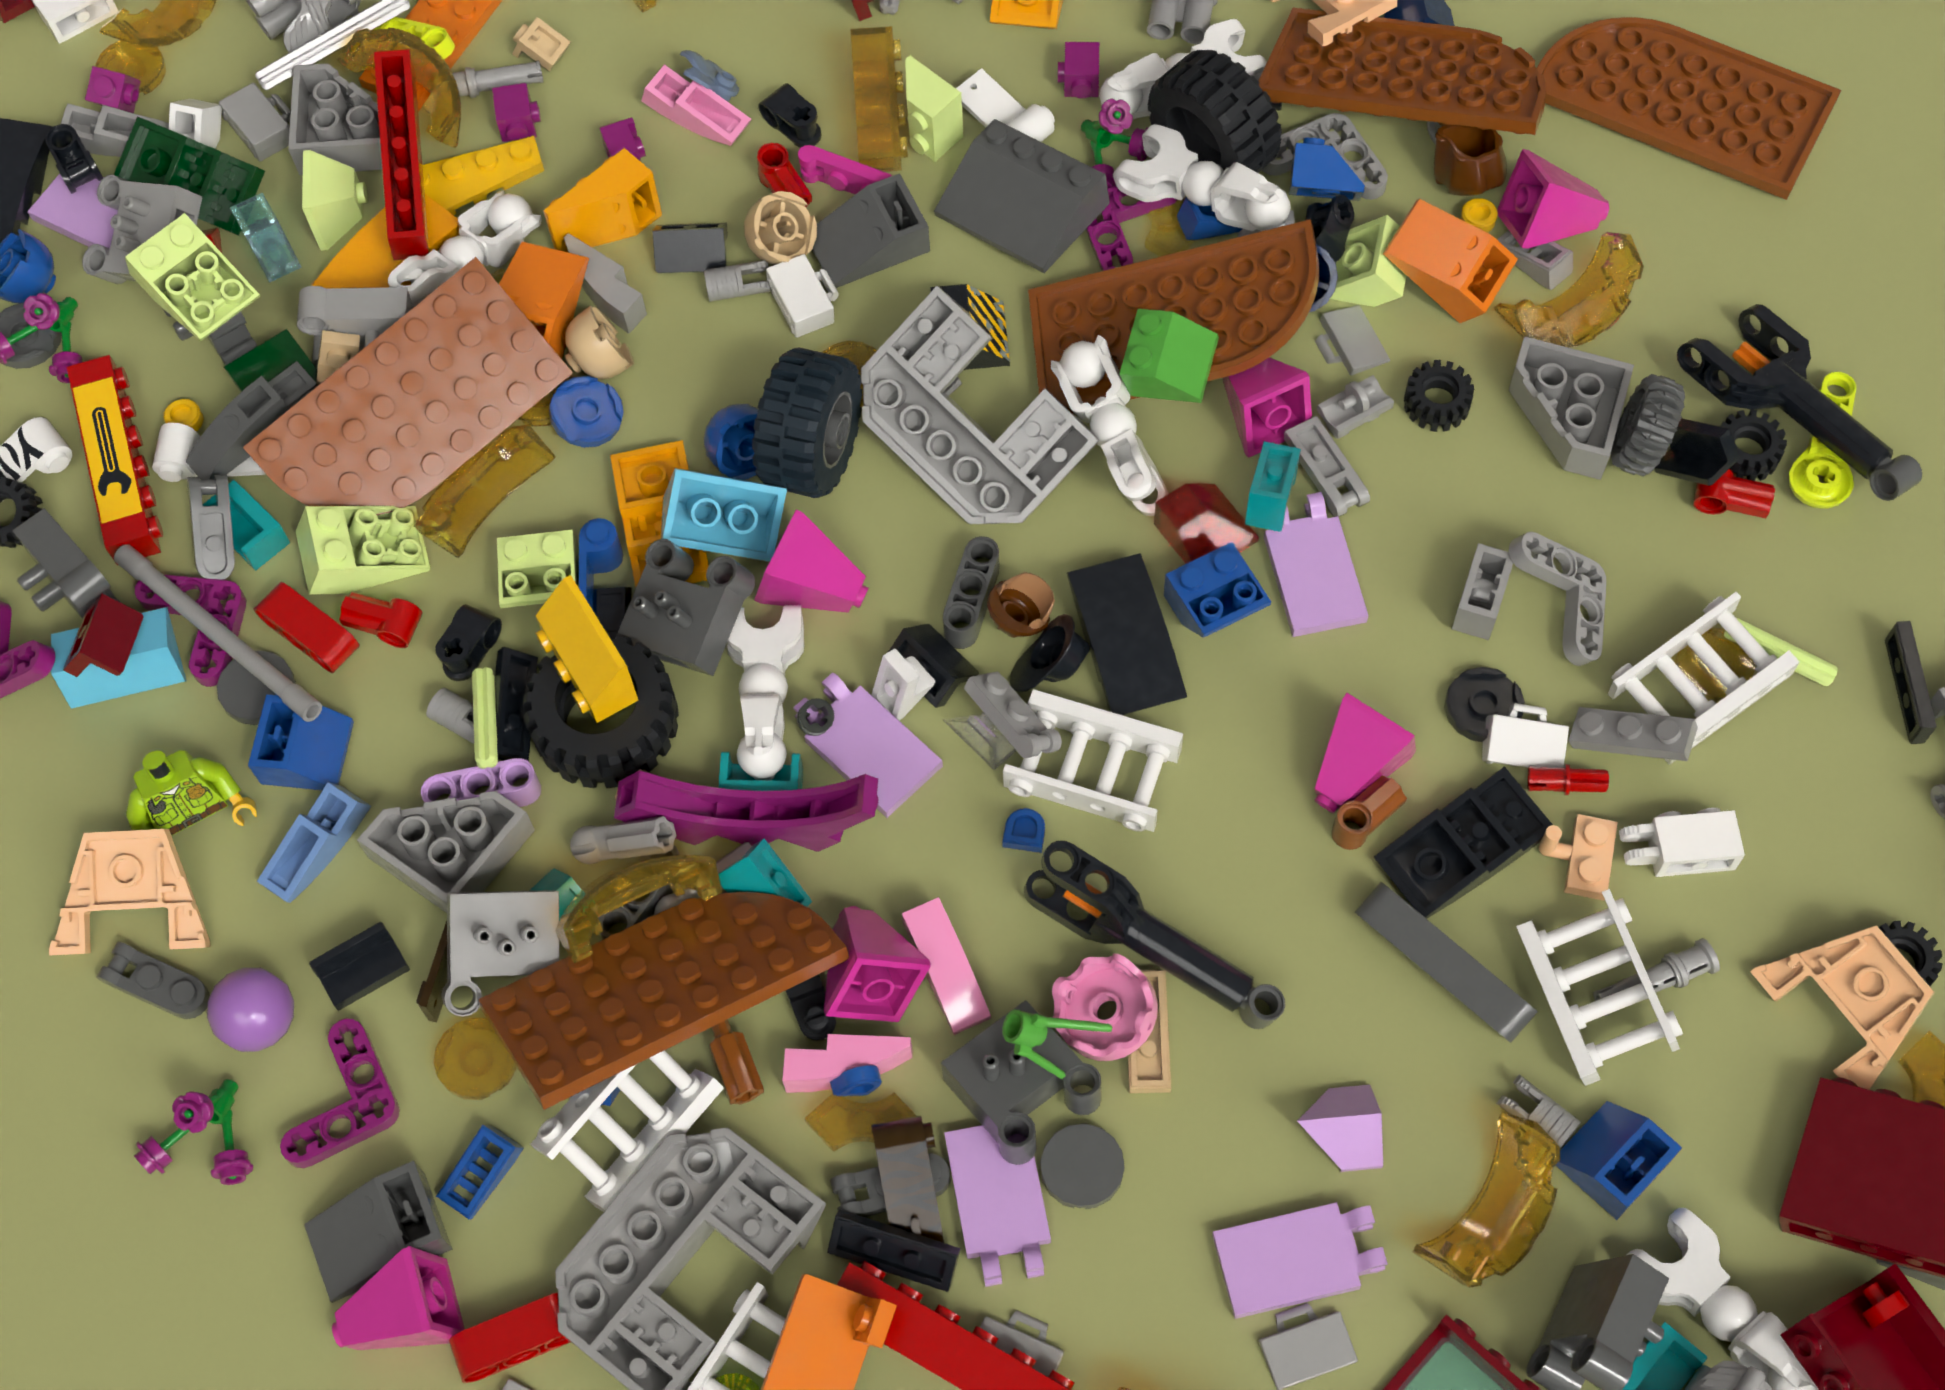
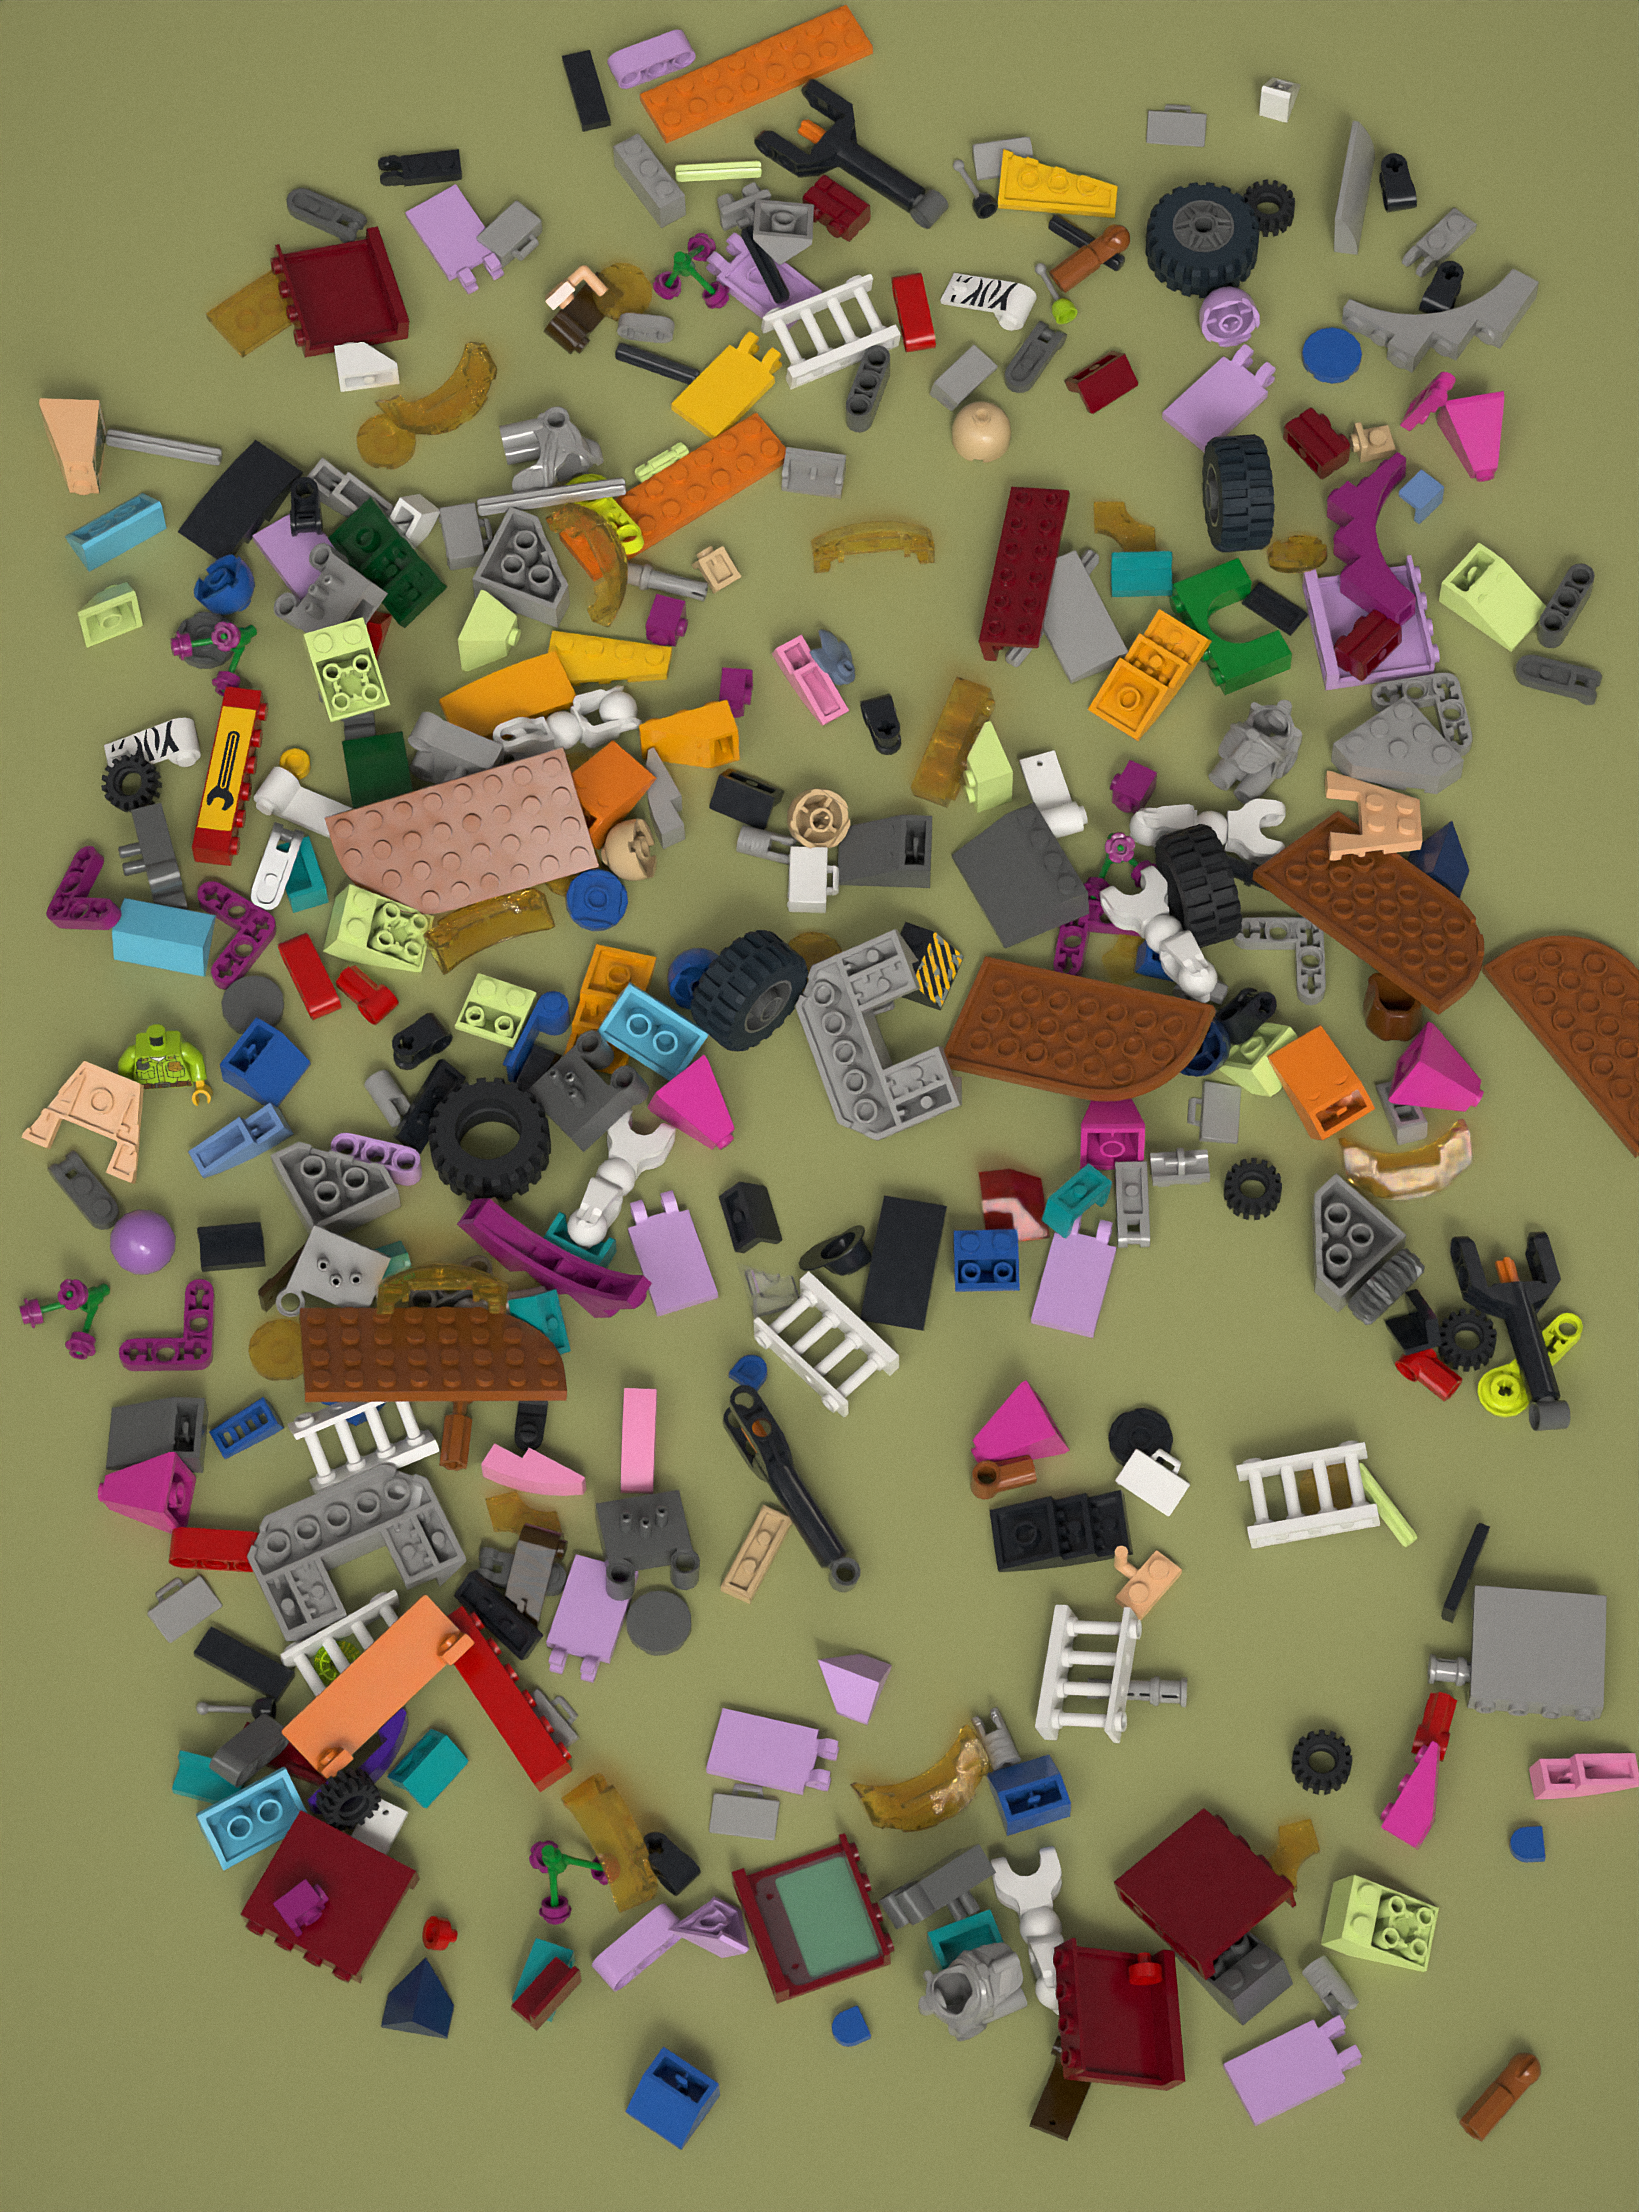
camera: 25 degrees right, 0 degrees up
dark red panel [63,593,144,677] -> none
magenta brick [85,66,141,113] -> none
light grey piece [114,545,322,722] -> none
dark grey slope [186,361,318,480] -> none
clear light blue slope [230,193,302,283] -> none
tan bracket [316,330,360,385] -> none
red brick [374,49,430,260] -> none
yellowish green axle [472,667,498,769] -> none
yellow slope [535,574,639,723] -> none
light grey piece [570,816,677,865] -> none
red piece [757,142,812,207] -> none
pearl dark grey bush [797,698,834,736] -> none
dark pink plate [798,145,892,194] -> none
dark pink slope [824,906,931,1022] -> none
blue tile [830,1065,882,1096] -> none
white slope [871,648,935,721] -> none
dark grey beam [943,536,1000,649] -> none
light grey plate [964,671,1062,758] -> none
reddish brown piece [987,572,1055,638] -> none
bright green plant [1002,1009,1113,1079] -> none
white piece [1051,335,1170,516] -> none
bright pink plate [1052,953,1158,1061] -> none
bright green slope [1119,309,1219,403] -> none
blue slope [1289,138,1365,201] -> none
dark grey beam [1355,882,1538,1043] -> none
light grey brick [1452,543,1513,640] -> none
yellow tile [1460,198,1498,233] -> none
light grey beam [1509,532,1606,666] -> none
red axle [1527,764,1609,796] -> none
light grey plate [1568,707,1698,761] -> none
white hinge [1619,808,1745,877] -> none
light nougat wing [1750,925,1935,1090] -> none

